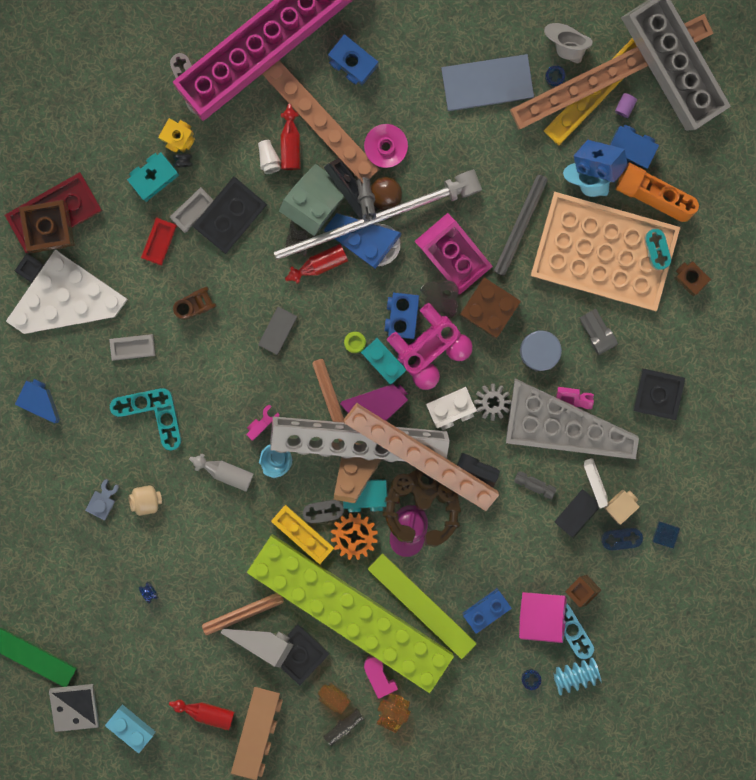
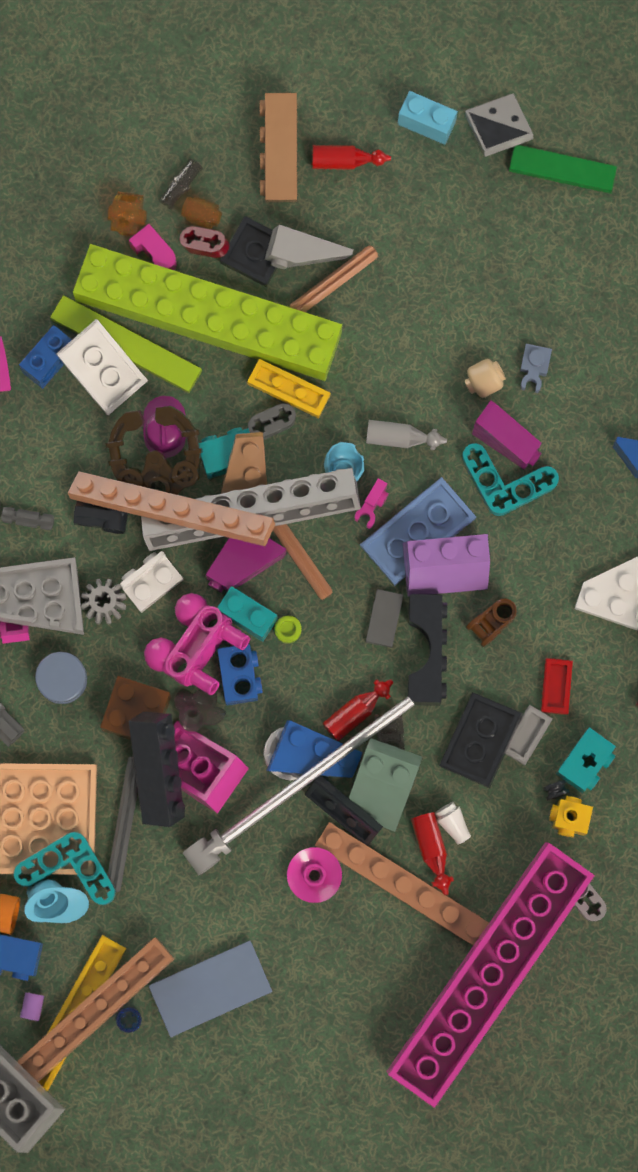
camera: 160 degrees right, 10 degrees down
light grey tile [109,334,156,361] -> none
clear blue bush [139,582,159,604] -> none
blue brick [328,34,378,85] -> none
orange gear [331,512,378,560] -> none
dark grey pin [356,177,377,221] -> none
reddish brown hair [371,176,402,211] -> none
light grey piece [544,23,593,63] -> none
blue brick [574,140,628,182] -> none
none -> teal beam [14,832,116,905]
none -> white tile [56,319,148,415]
none -> black brick [129,711,185,827]
none -> beam [180,226,229,258]
none -> medium blue tile [360,477,476,586]
none -> medium lavender slope [402,534,490,597]
none -> black arch [408,594,448,706]
none -> magenta slope [472,401,542,470]

